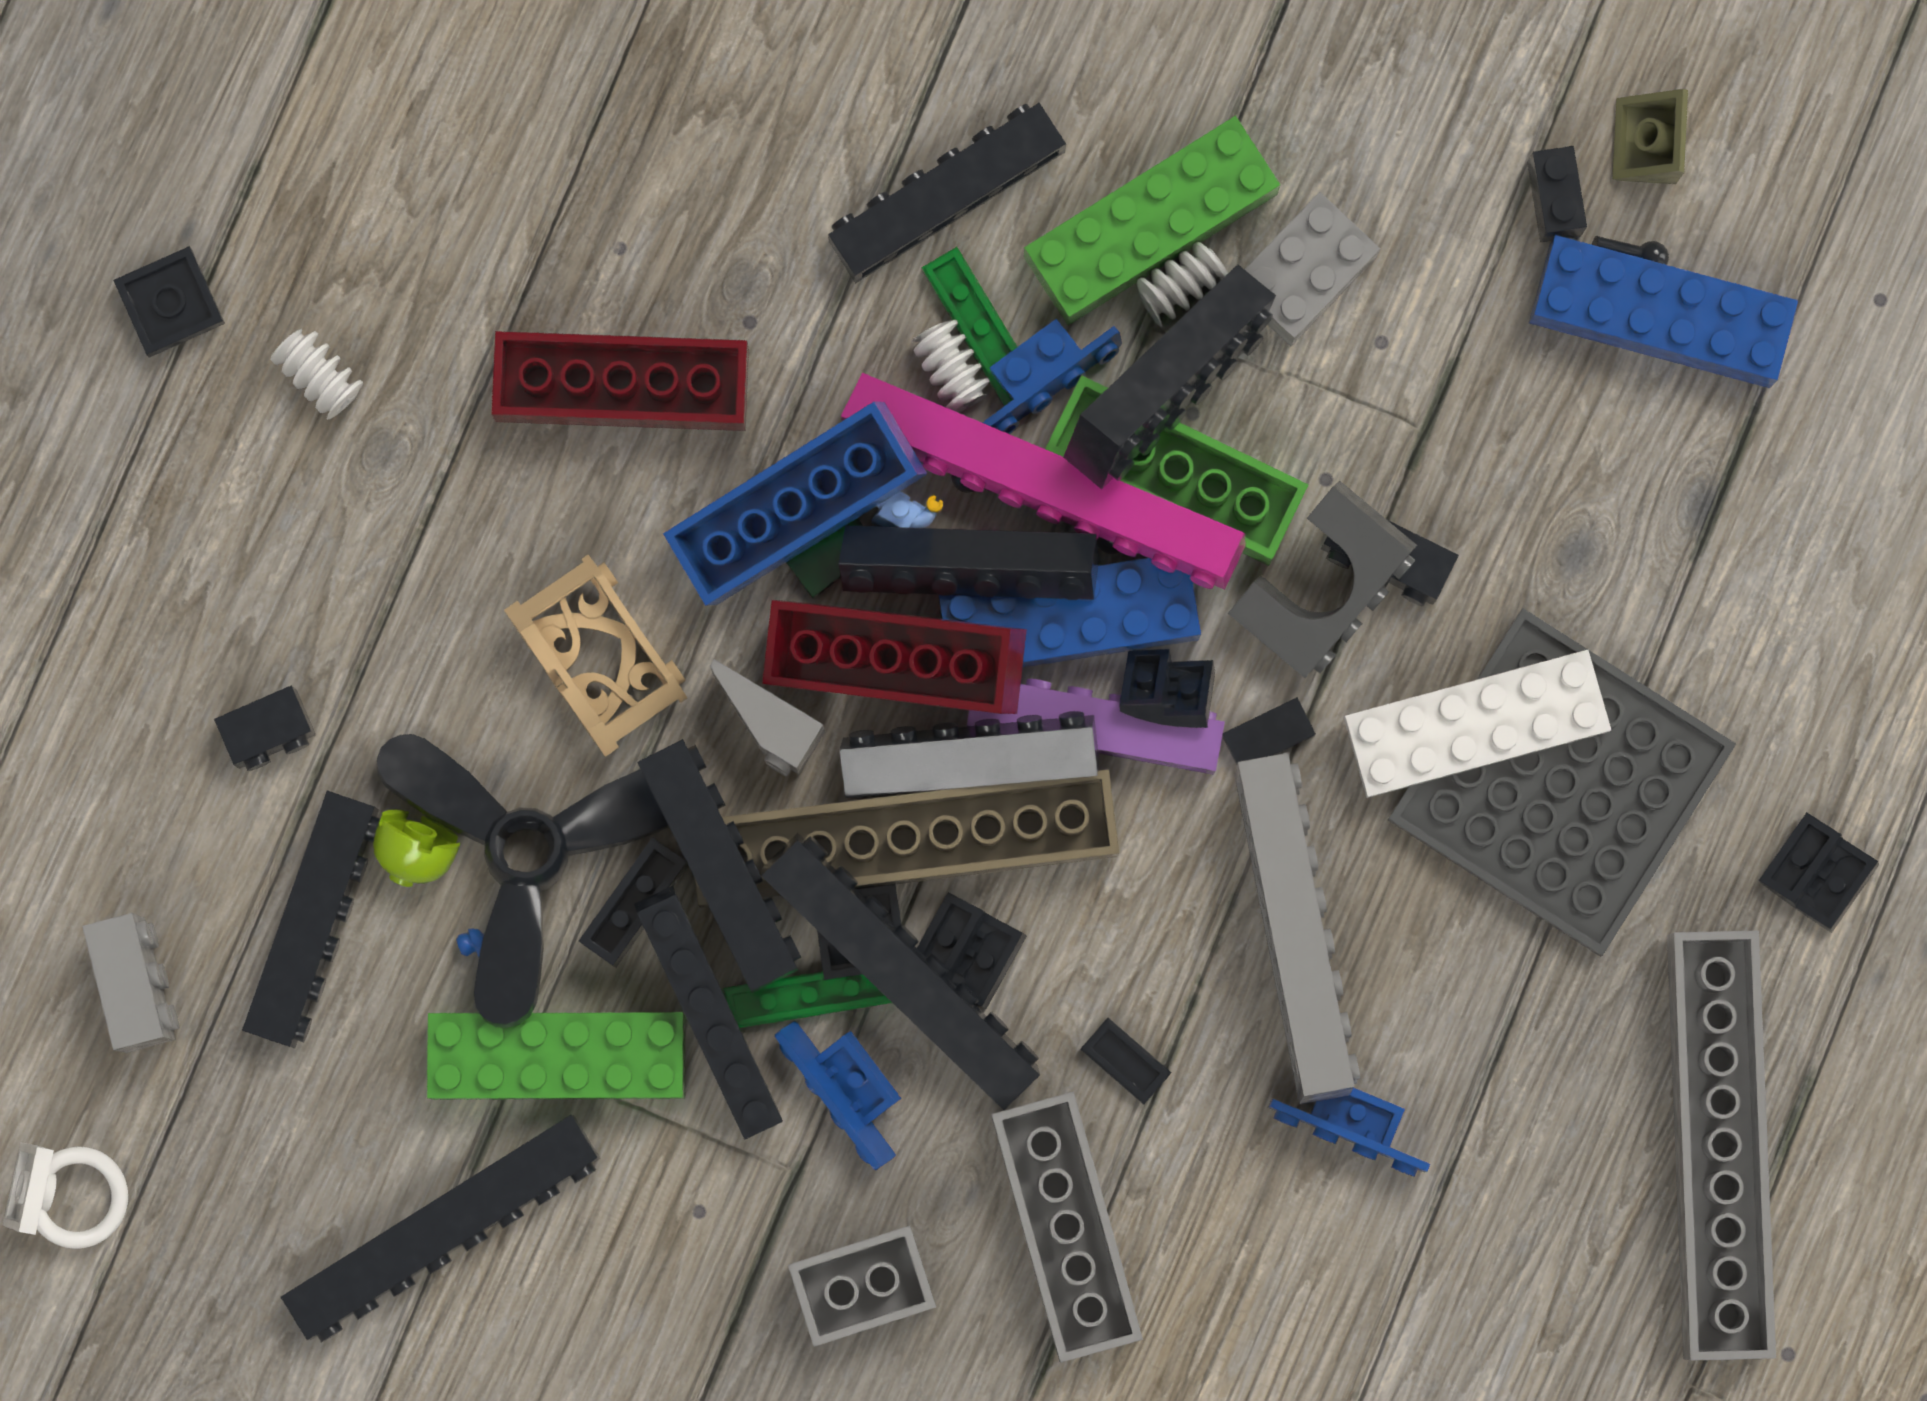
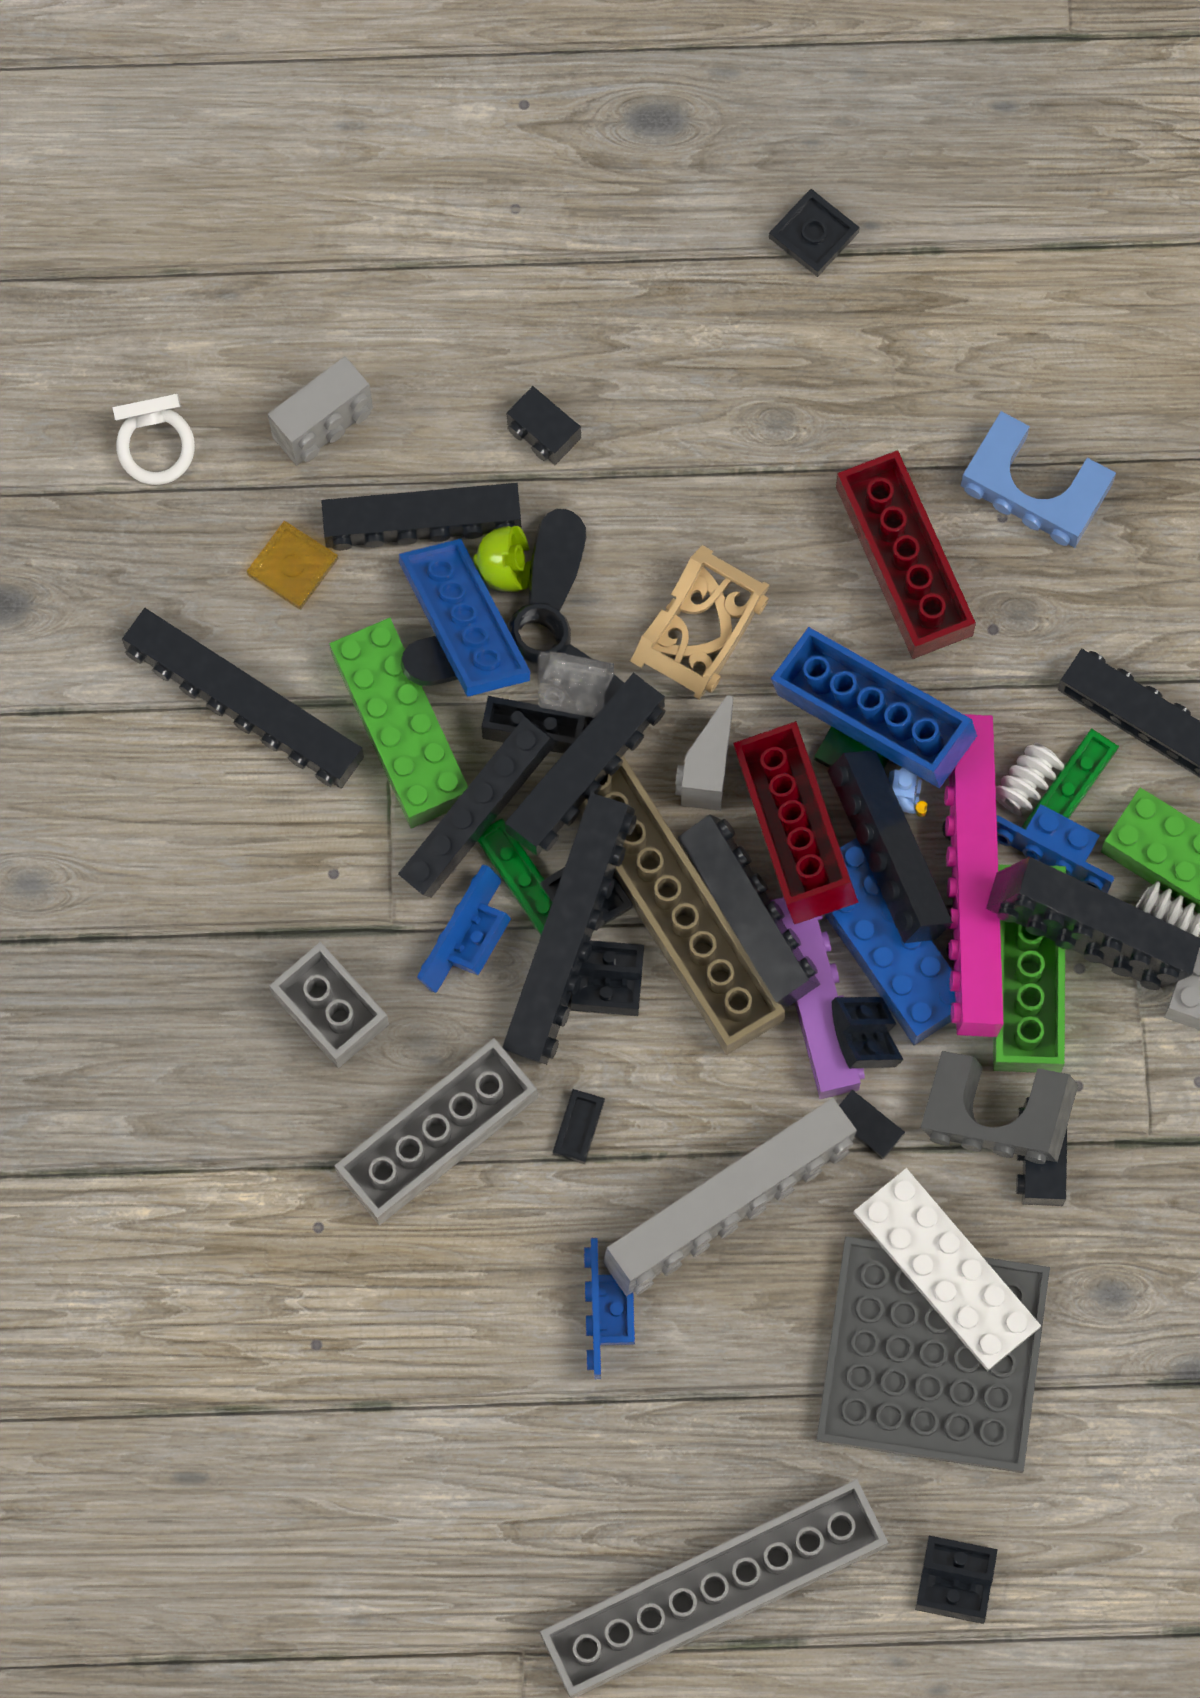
camera: 70 degrees right, 10 degrees down
white piece [271,329,363,420] -> none
none -> clear yellow tile [246,520,338,610]
none -> blue plate [399,539,530,697]
none -> clear bracket [538,651,614,717]
none -> medium blue arch [961,411,1116,548]

